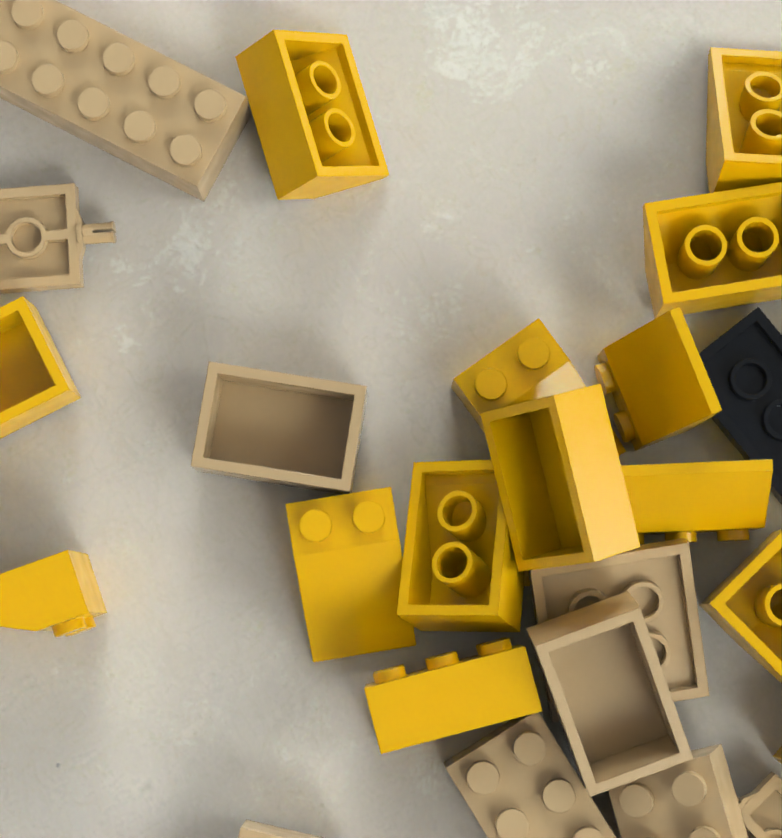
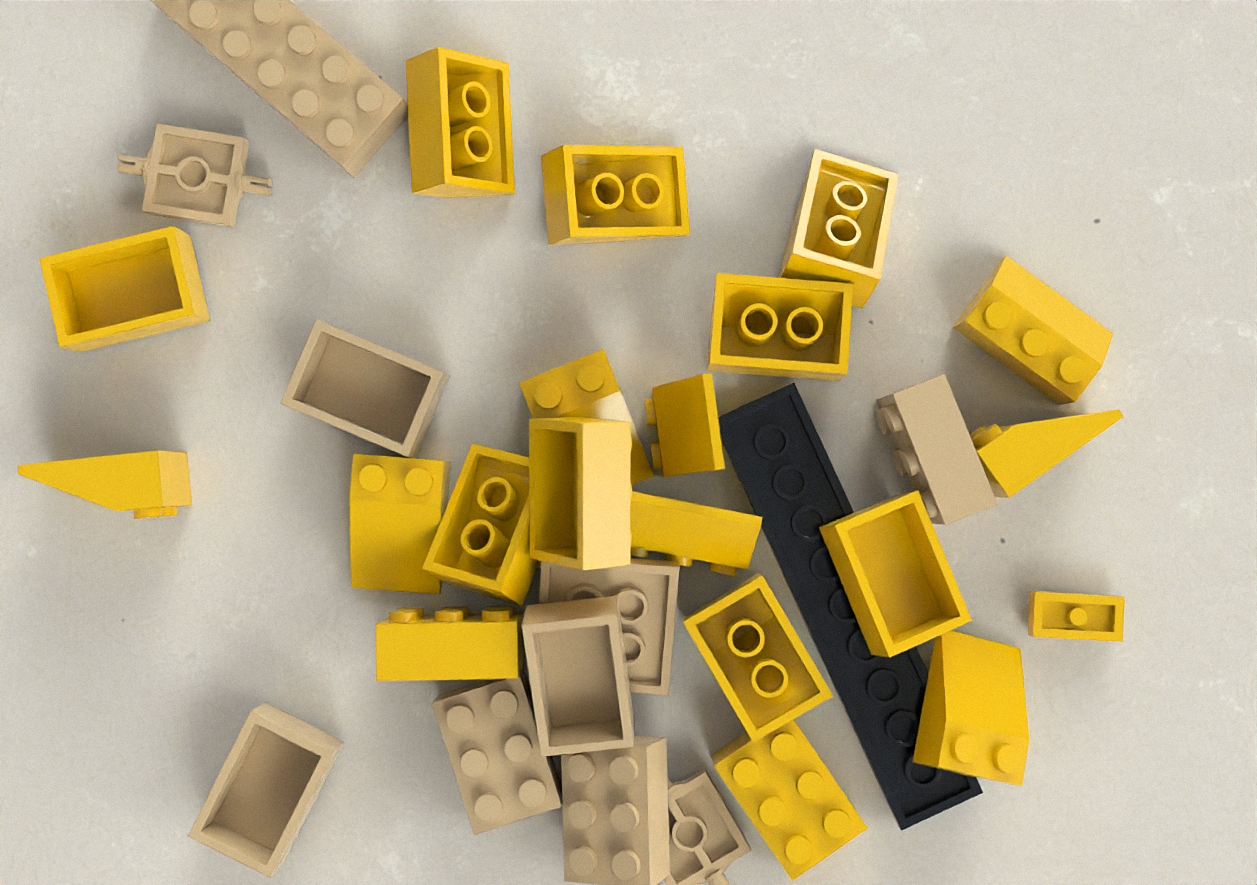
camera: 10 degrees right, 5 degrees up
none -> yellow slope [541,145,690,245]

